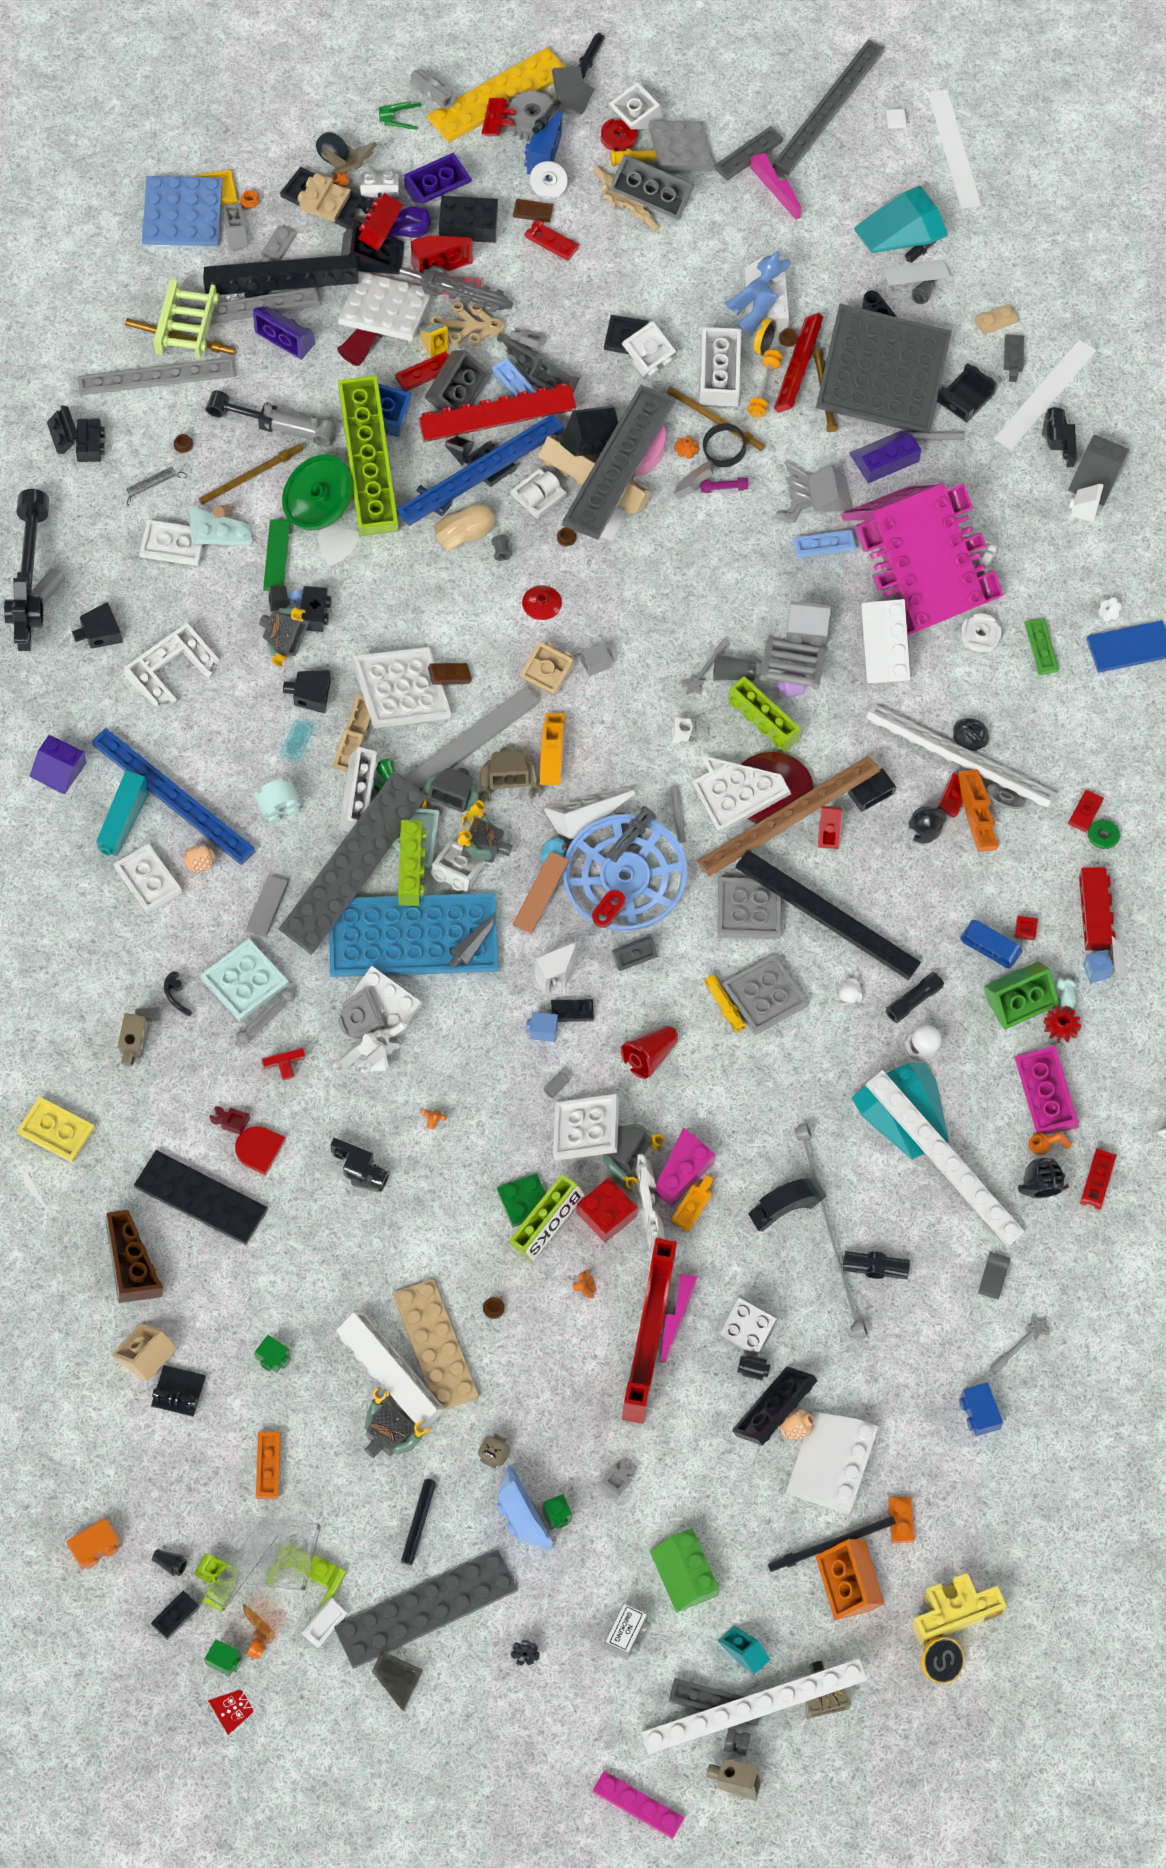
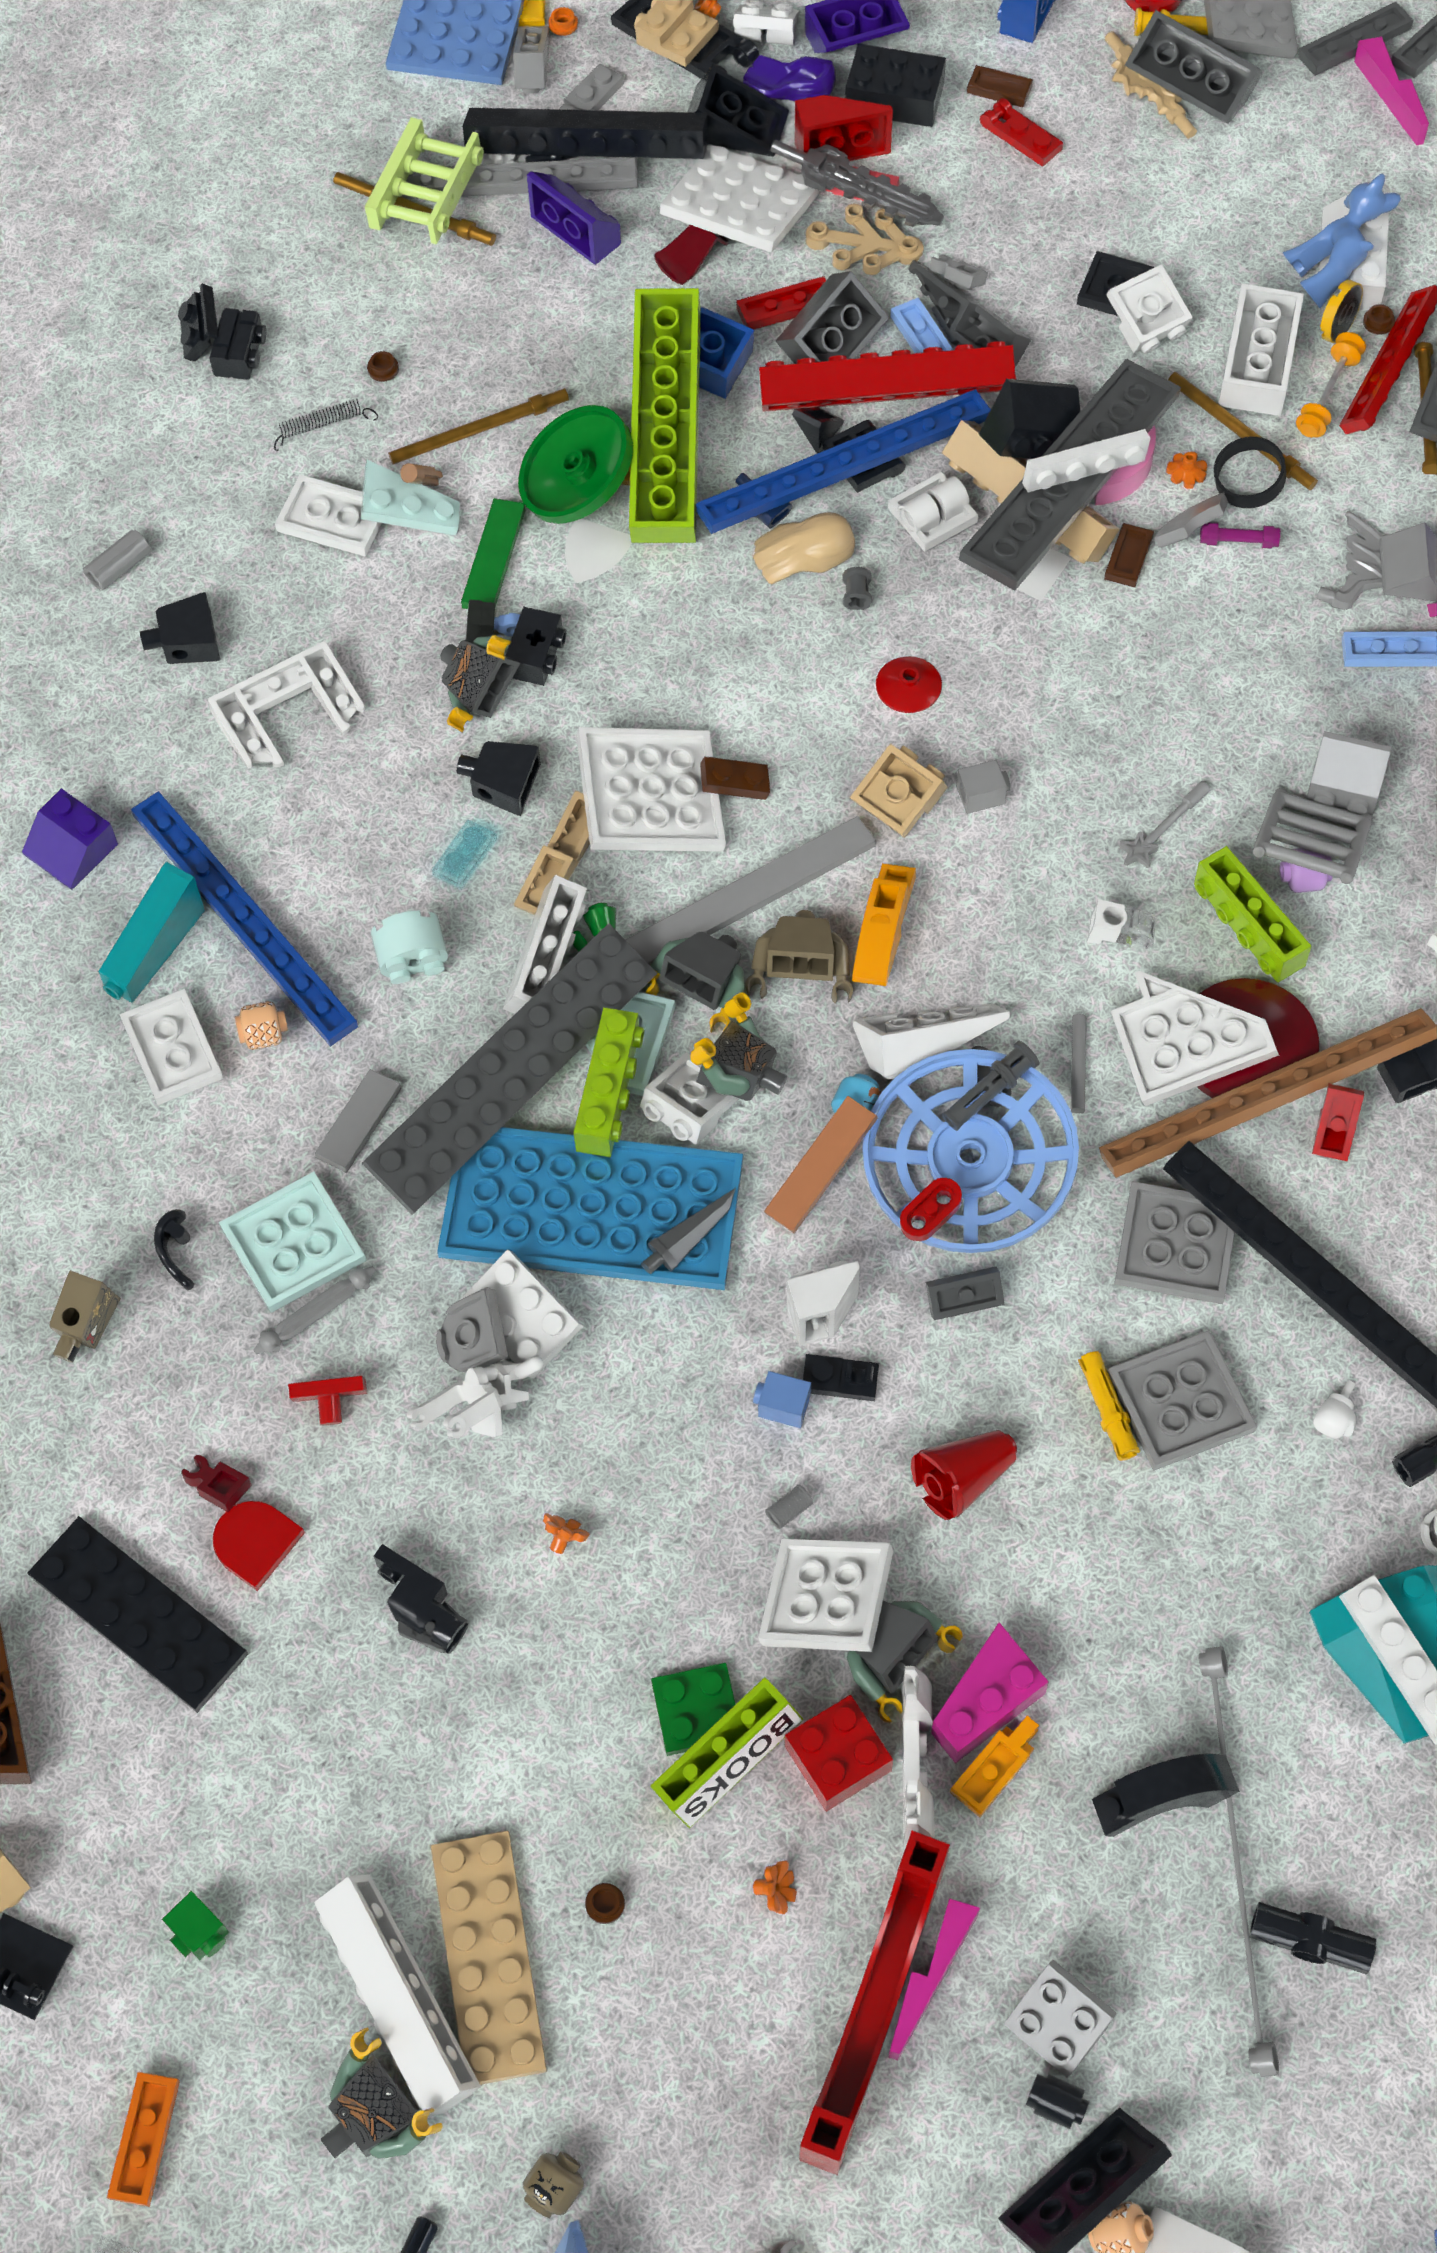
camera: 15 degrees right, 0 degrees up
black piece [4,489,49,651] -> none
light grey tile [78,358,235,396] -> none
light grey piece [135,1007,161,1021] -> none
light grey piece [205,390,337,447] -> none
red brick [358,193,404,251] -> none
yellow slope [421,323,448,358] -> none
white dish [530,161,568,198] -> none
reddish brown plate [557,527,576,547] -> none
dark grey plant [713,653,756,681] -> none
none -> white plate [1022,429,1151,492]
none -> reddish brown tile [1104,523,1154,588]

